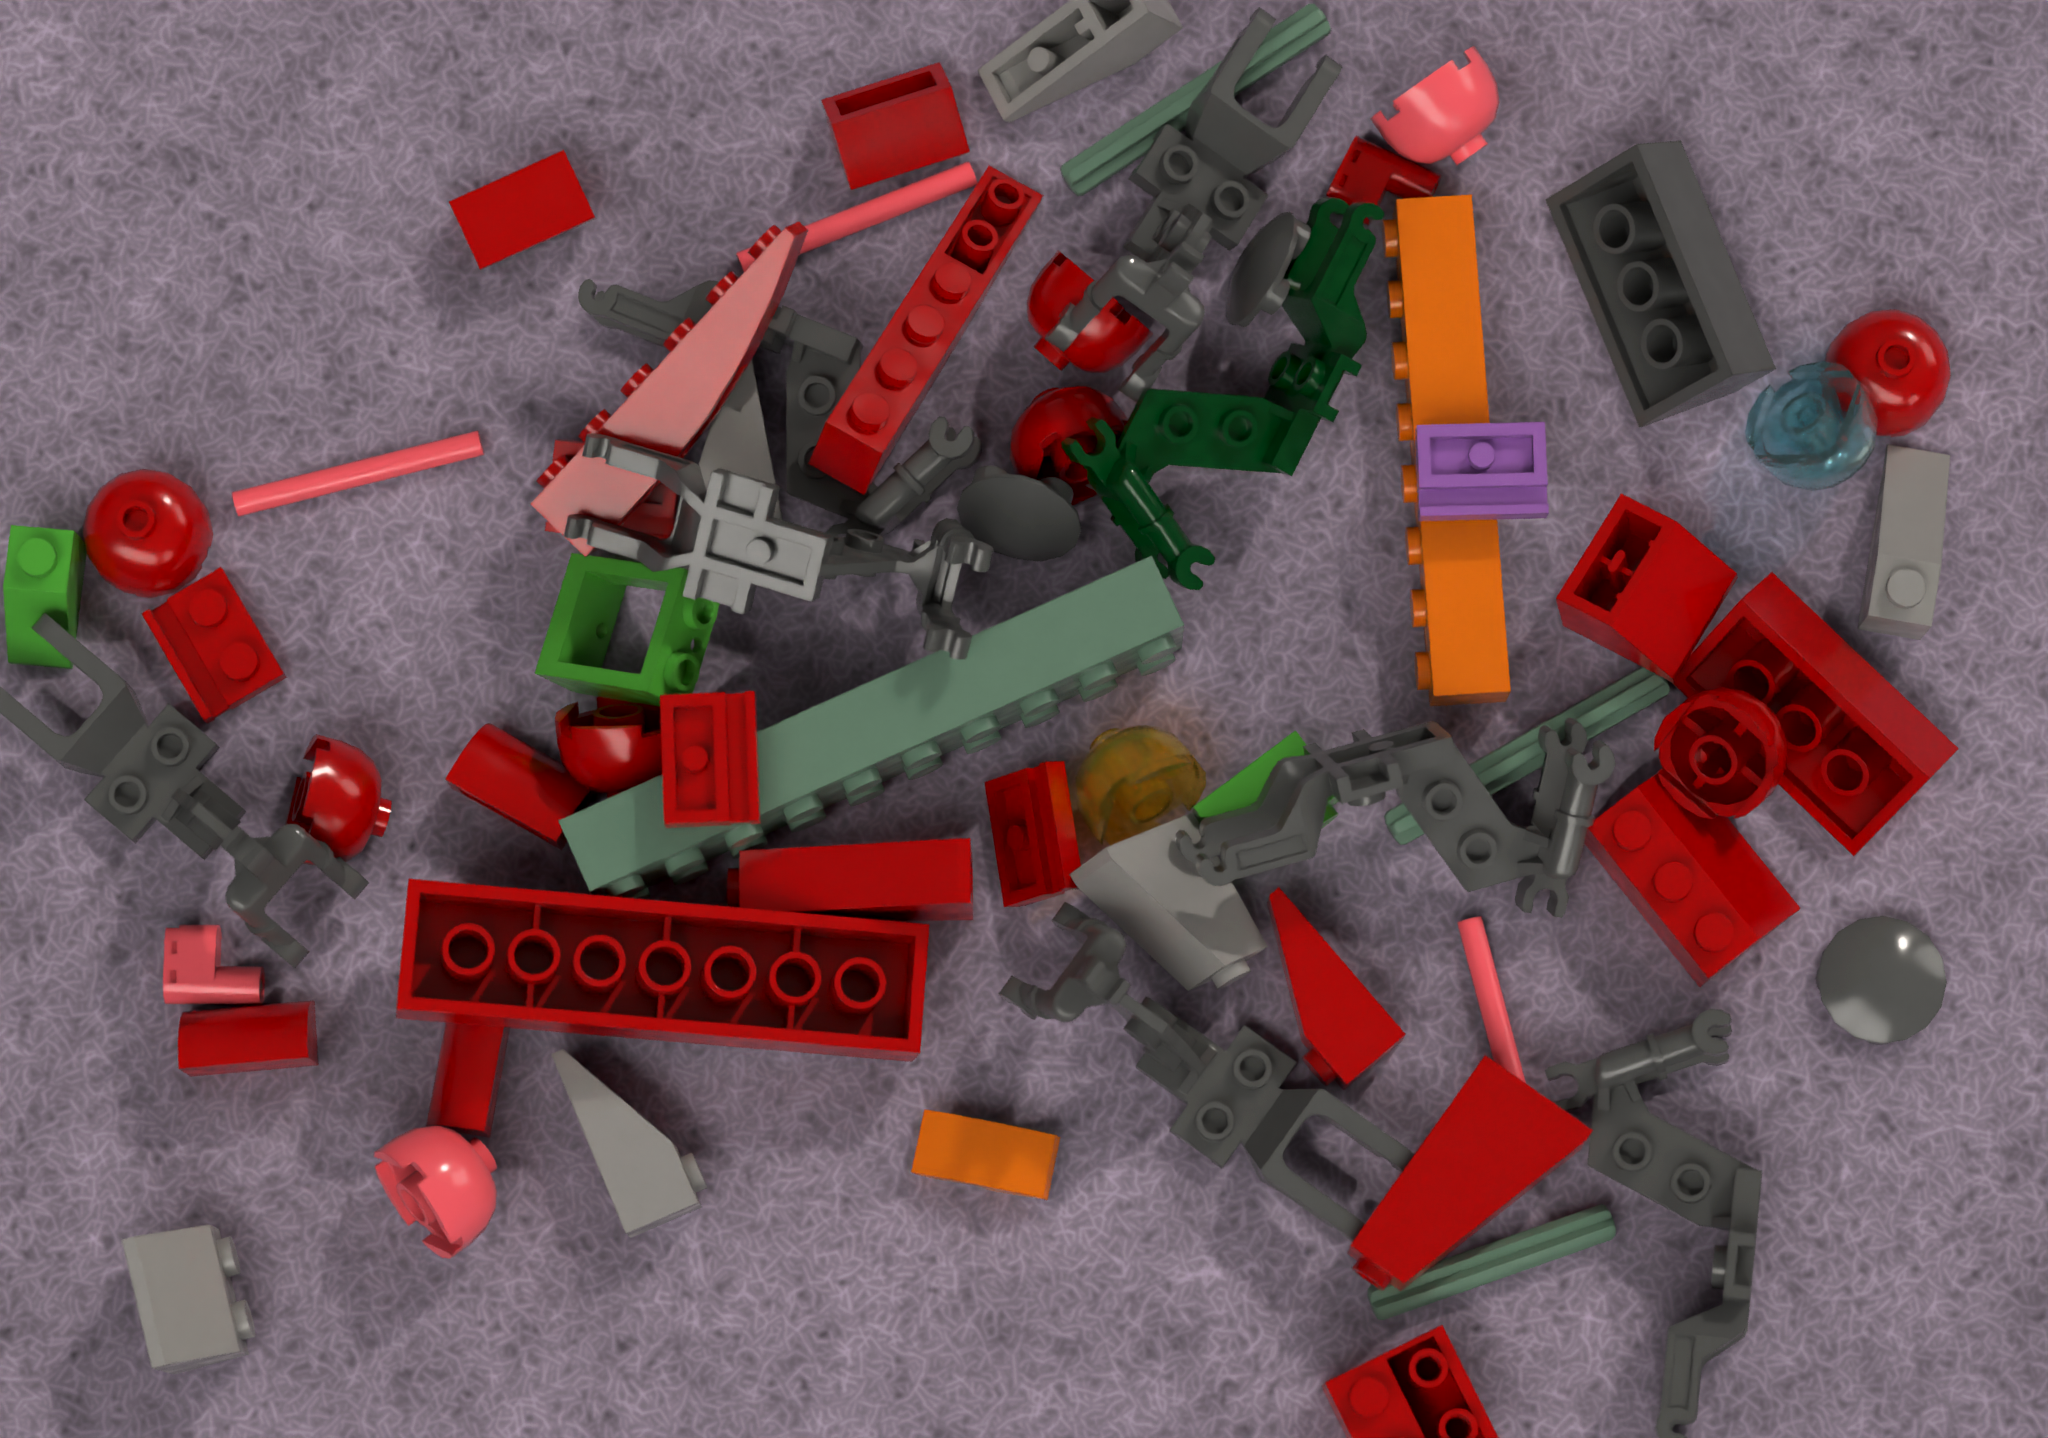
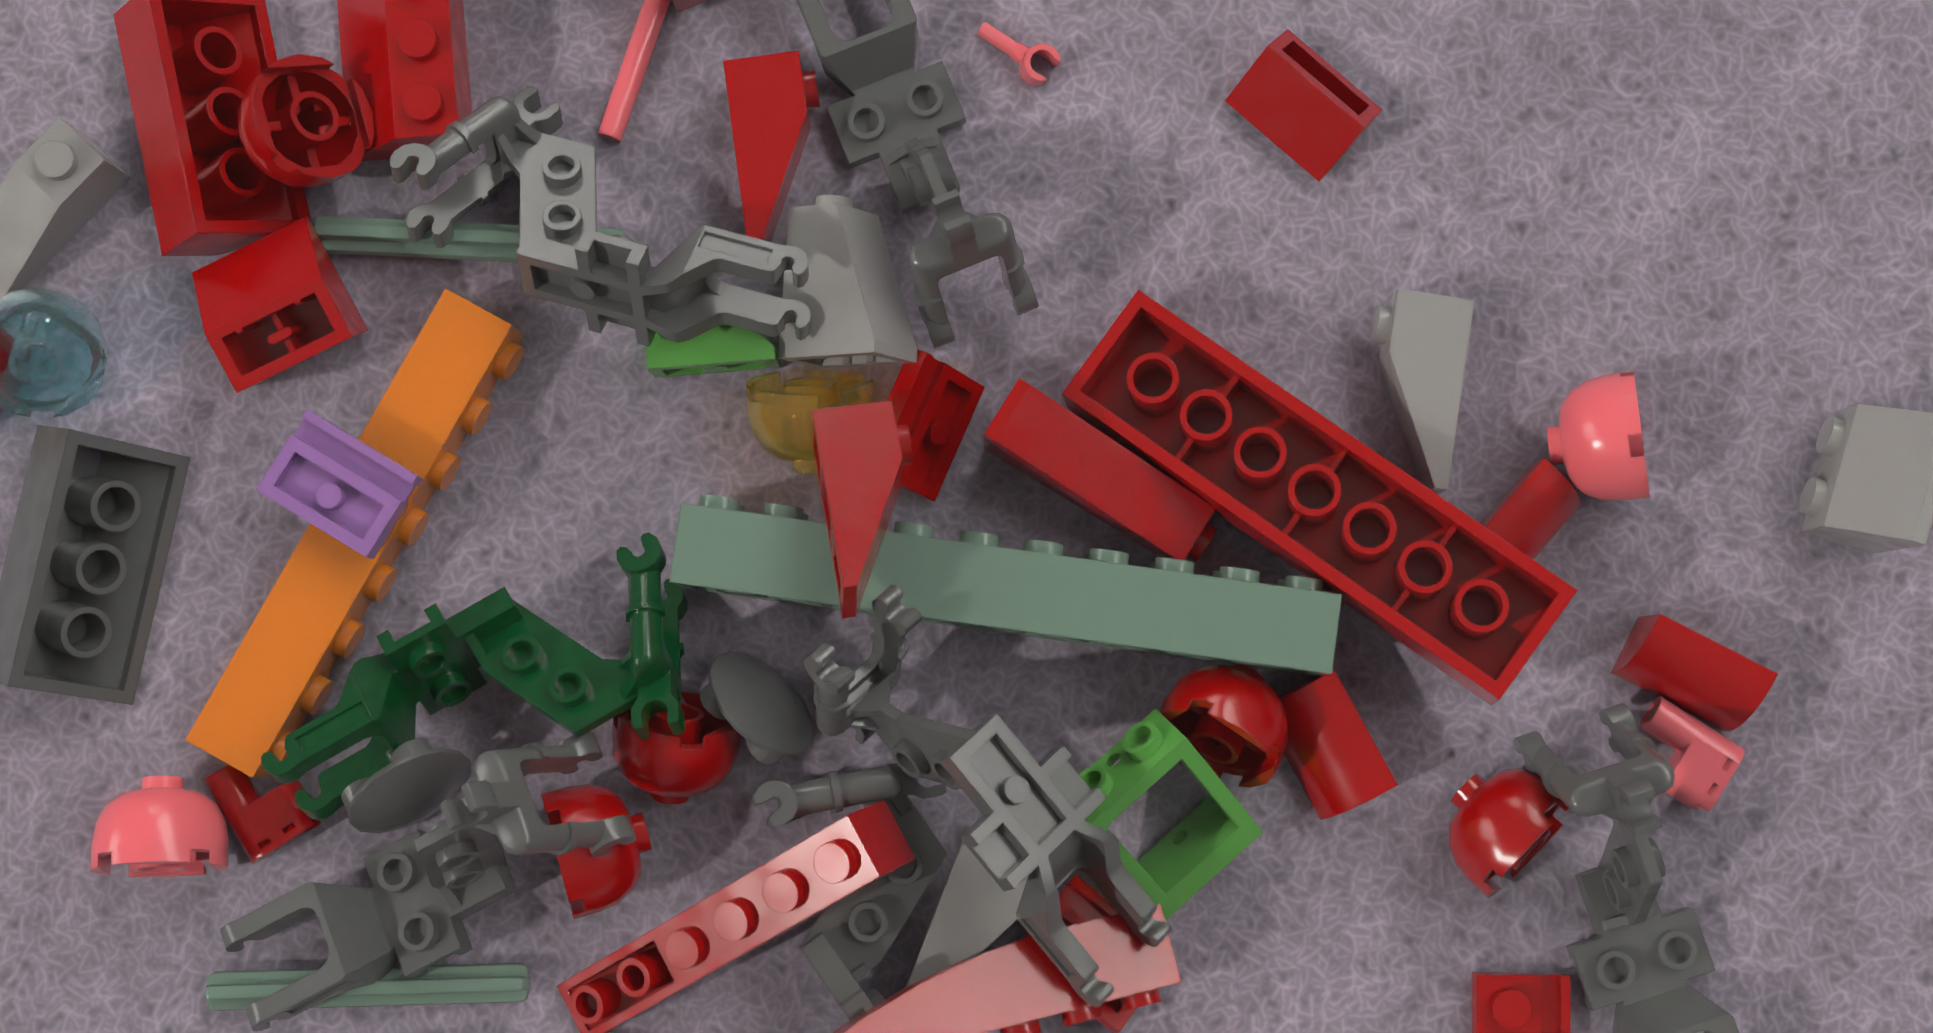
camera: 150 degrees left, 5 degrees up
red plate [660,691,761,828] -> none
orange slope [911,1109,1061,1200] -> none
none -> red slope [812,400,912,619]
none -> coral hand [977,22,1061,86]
none -> red brick [1225,29,1382,182]

